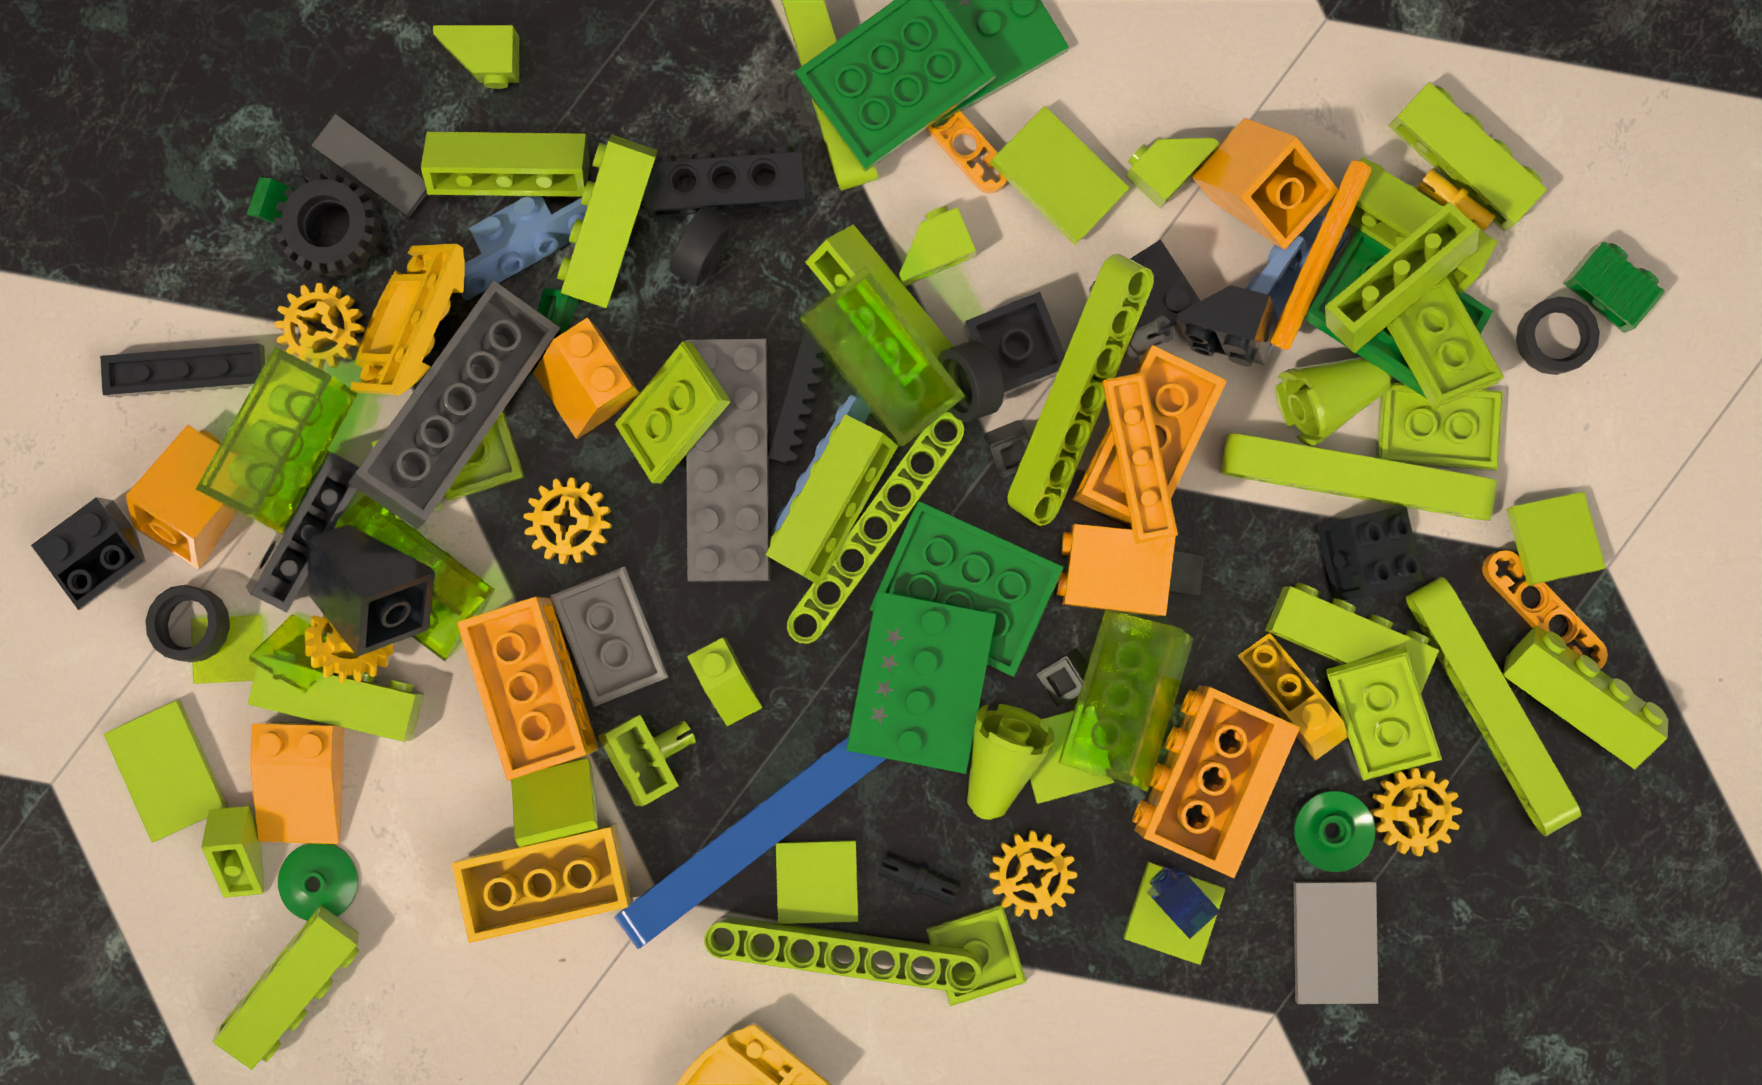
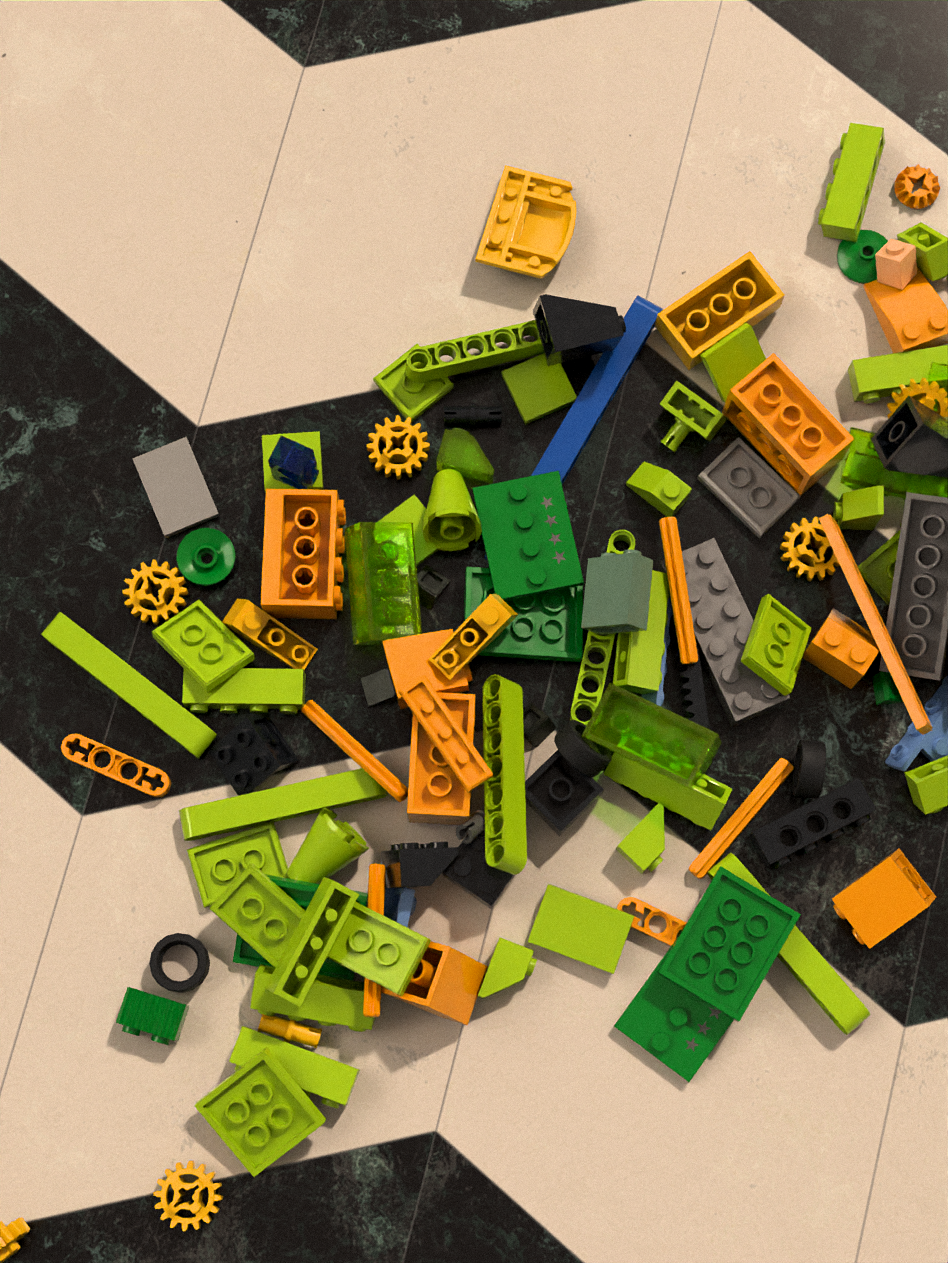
camera: 155 degrees right, 10 degrees down
lime brick [557,134,658,308] -> none
lime brick [1503,625,1668,769] -> none
lime tile [1506,492,1606,586] -> none
none -> yellow gear [153,1161,223,1231]
none -> lime plate [194,1047,326,1177]
none -> light orange axle [301,700,408,802]
none -> lime tile [327,902,431,996]
none -> yellow slope [429,594,518,680]
none -> clear neon green slope [436,428,494,484]
none -> black slope [533,294,626,366]
none -> sand green brick [581,550,653,635]
none -> light orange axle [659,516,698,664]
none -> light orange axle [689,758,794,879]
none -> light orange tile [818,514,933,735]
none -> light orange slope [832,848,936,949]
none -> lime slope [833,486,884,530]
none -> light nougat brick [875,239,917,289]
none -> light orange gear [894,164,940,209]

